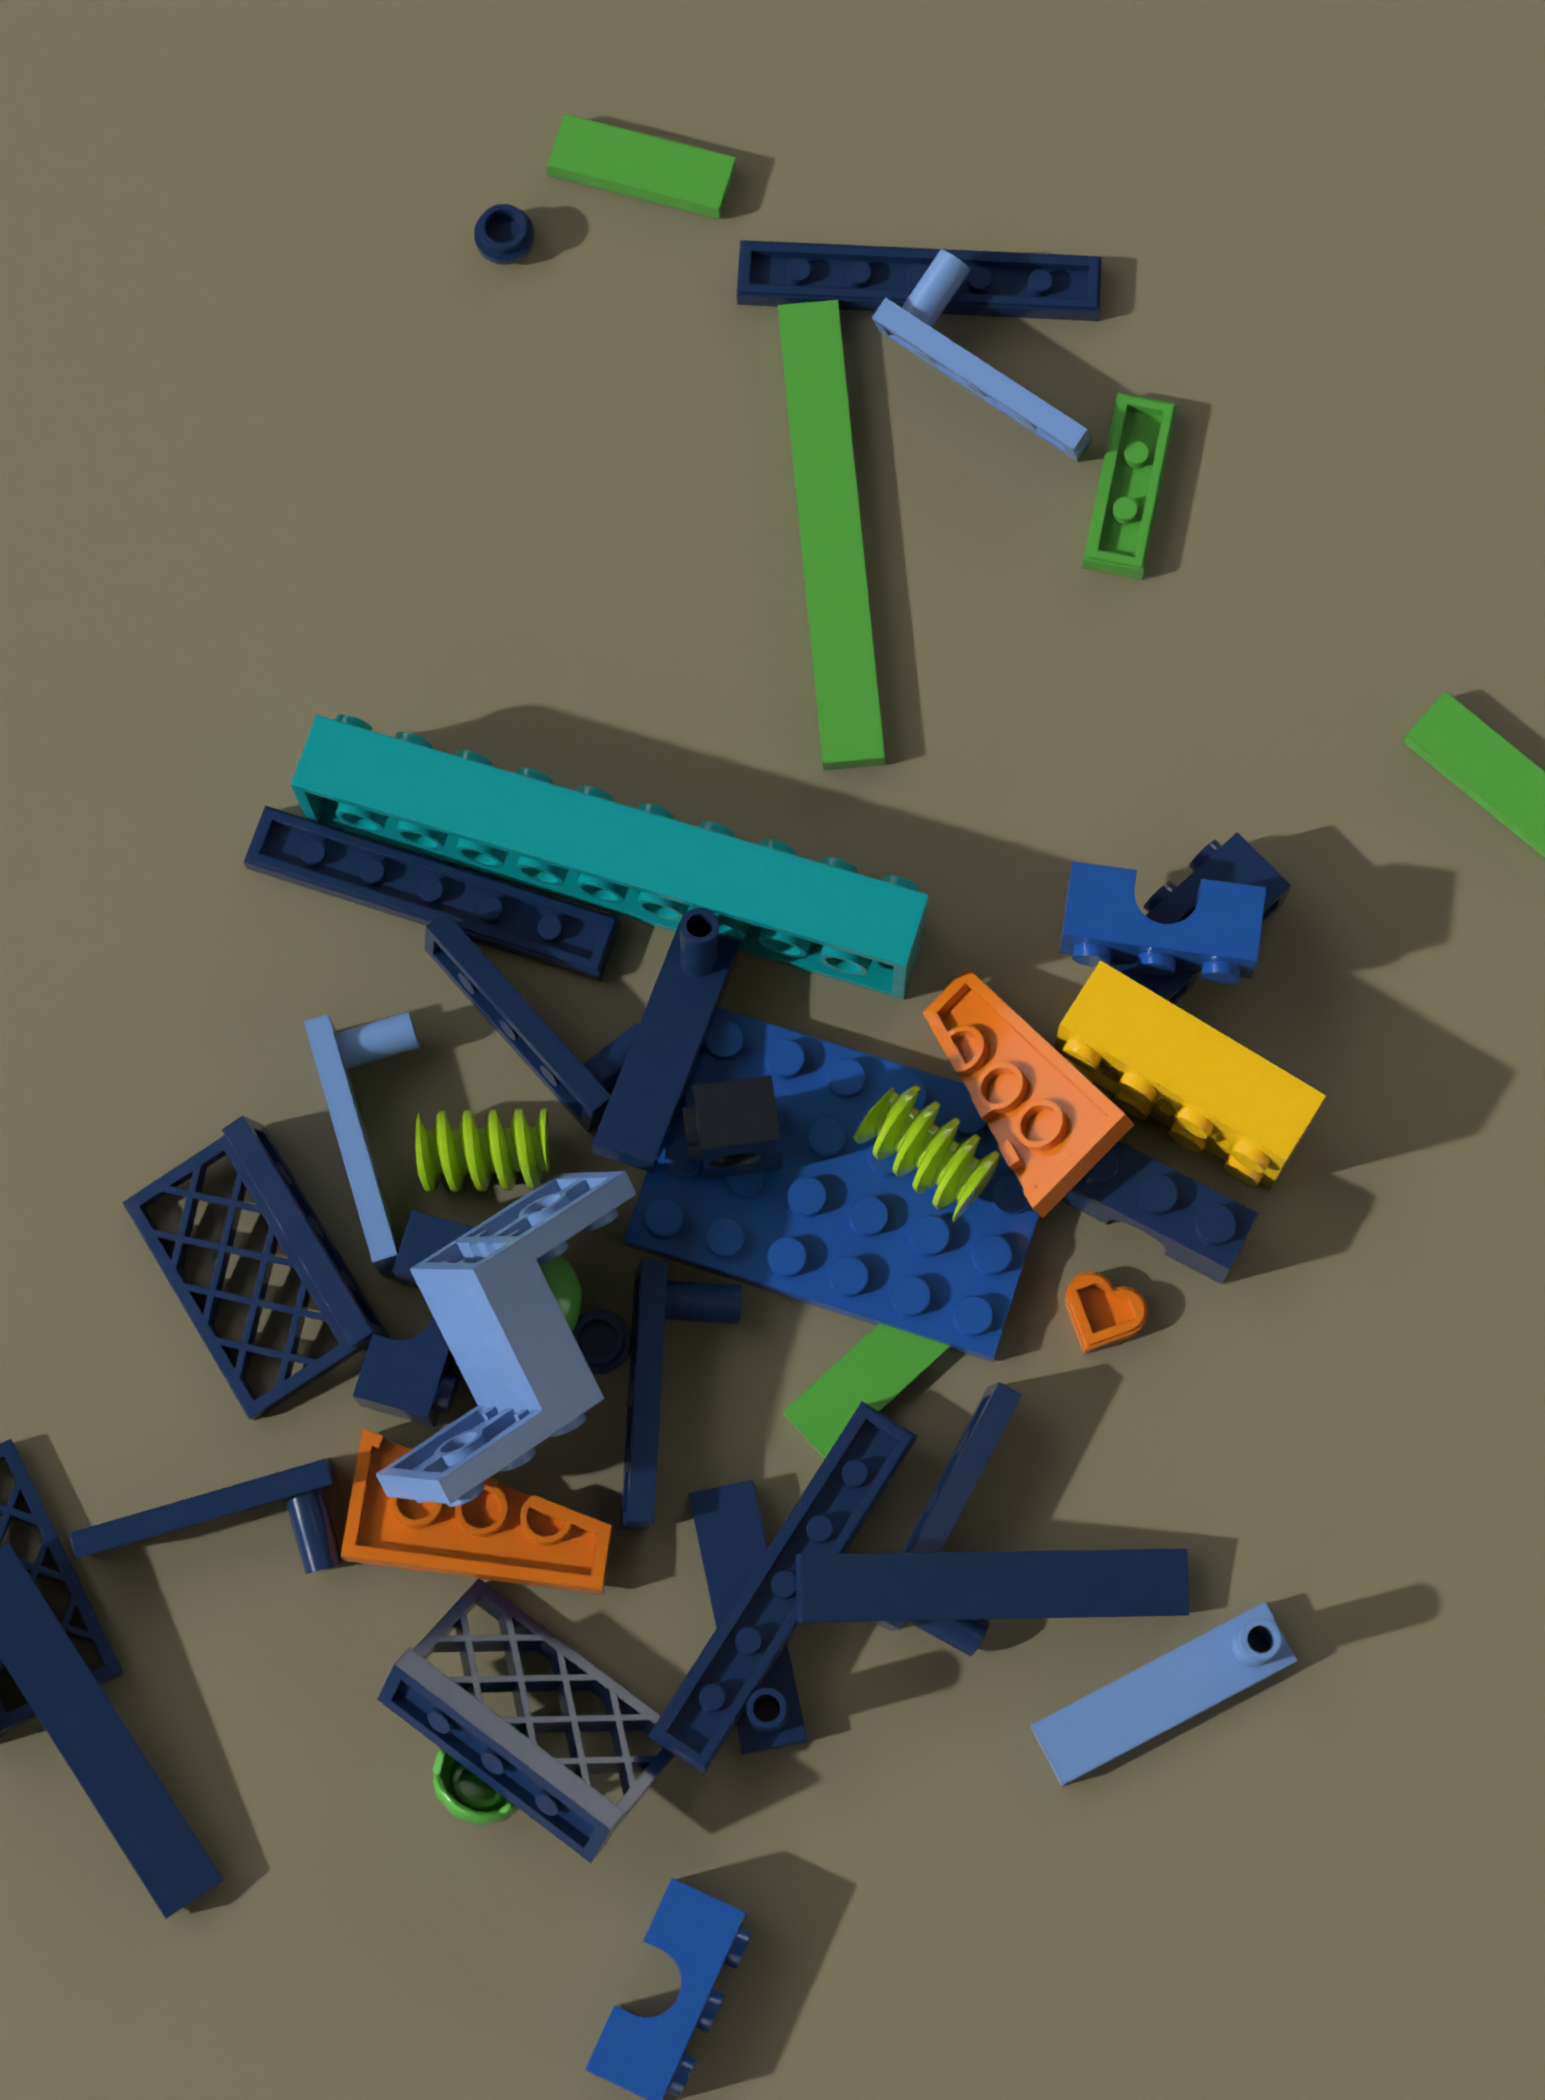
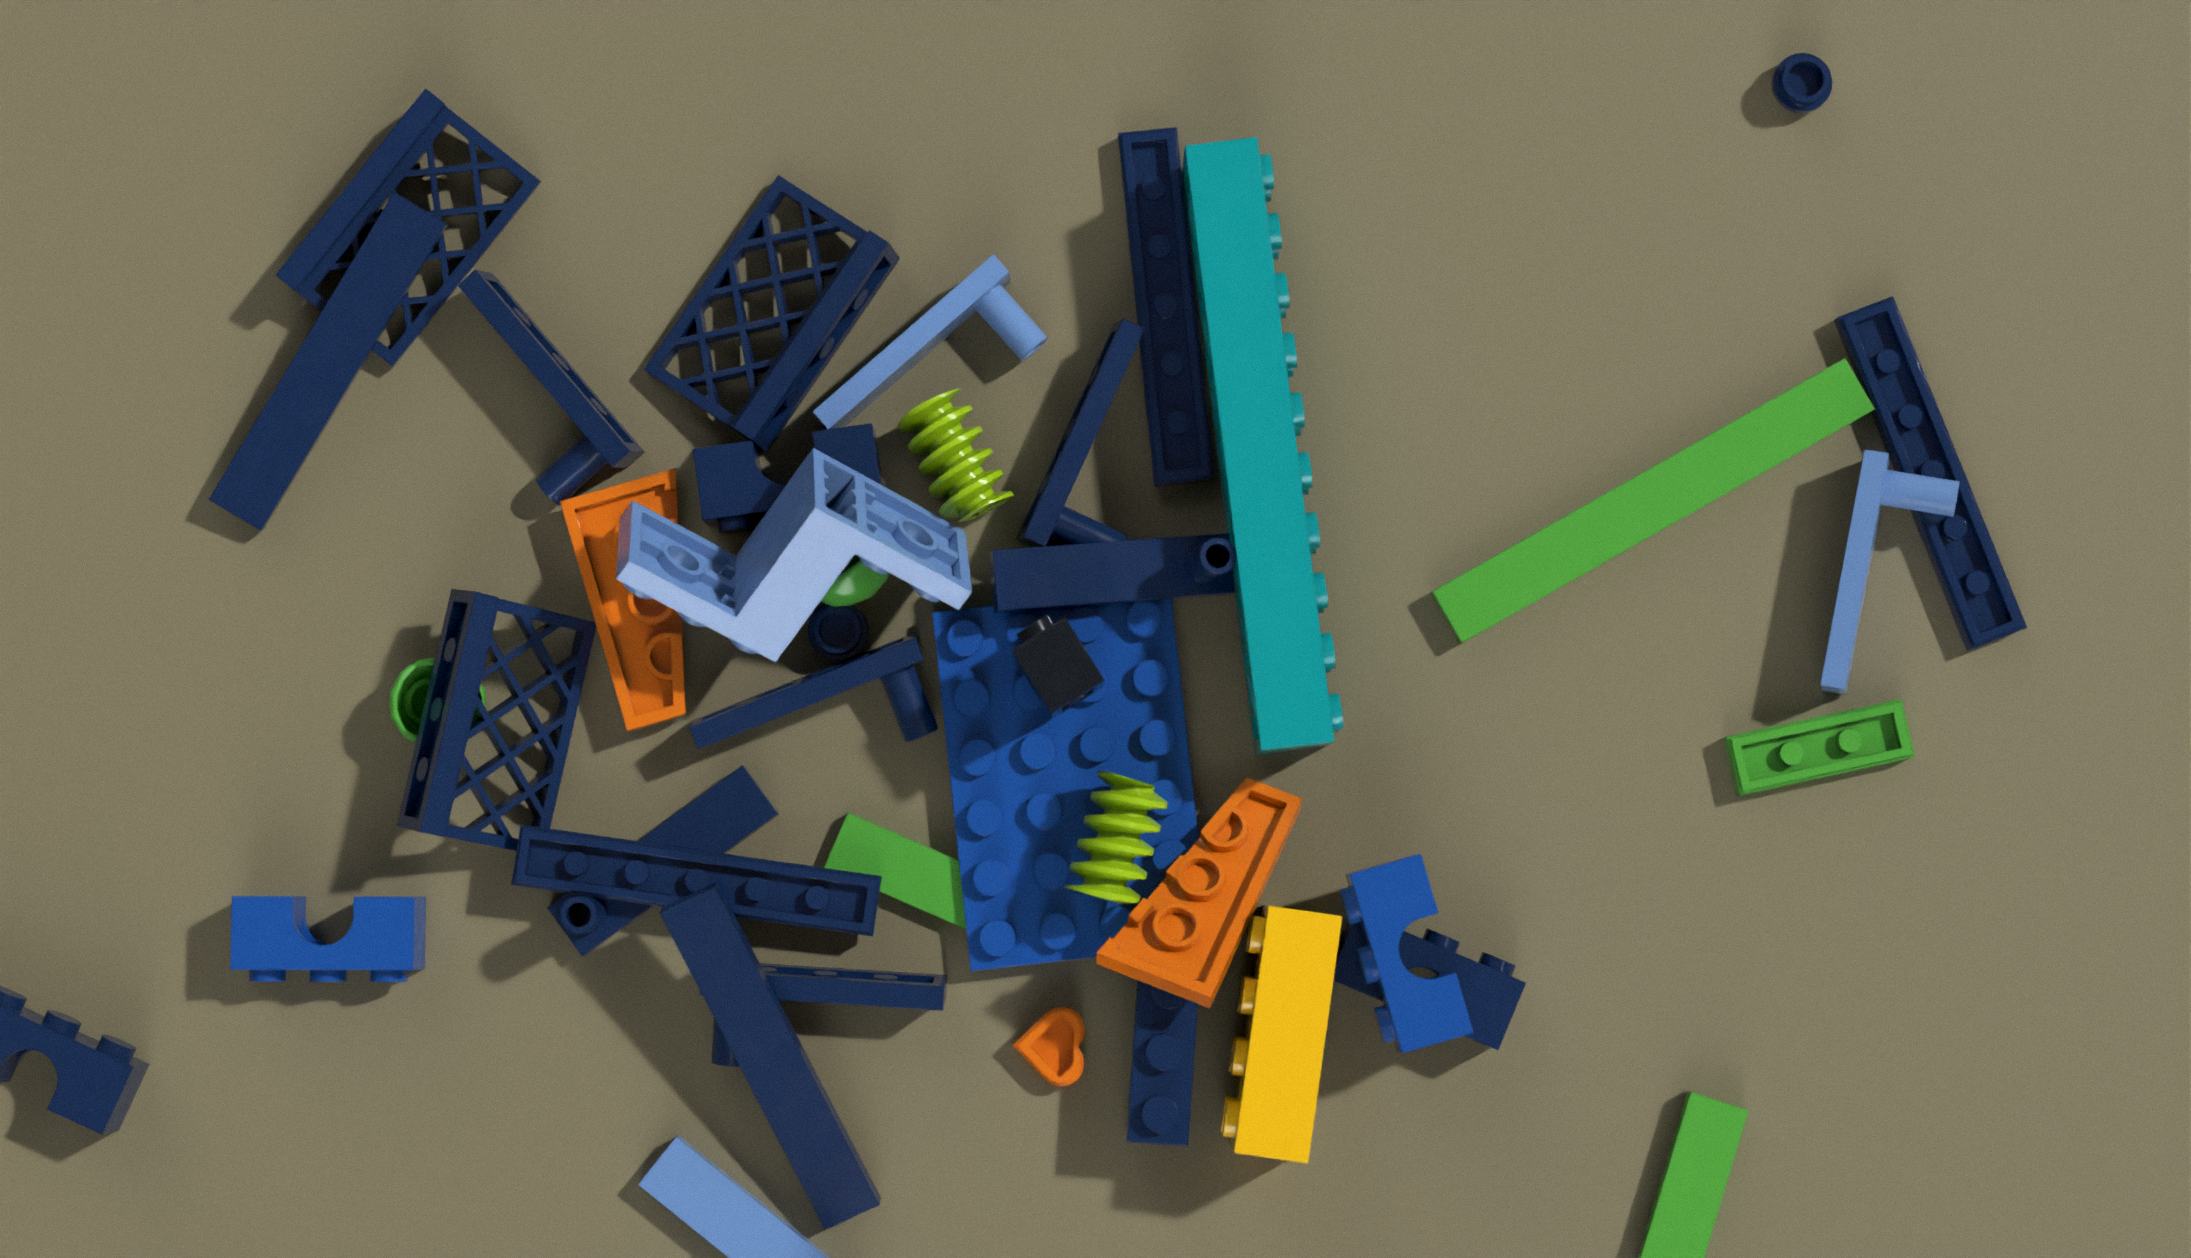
camera: 60 degrees right, 10 degrees up
bright green tile [547,113,736,219] -> none

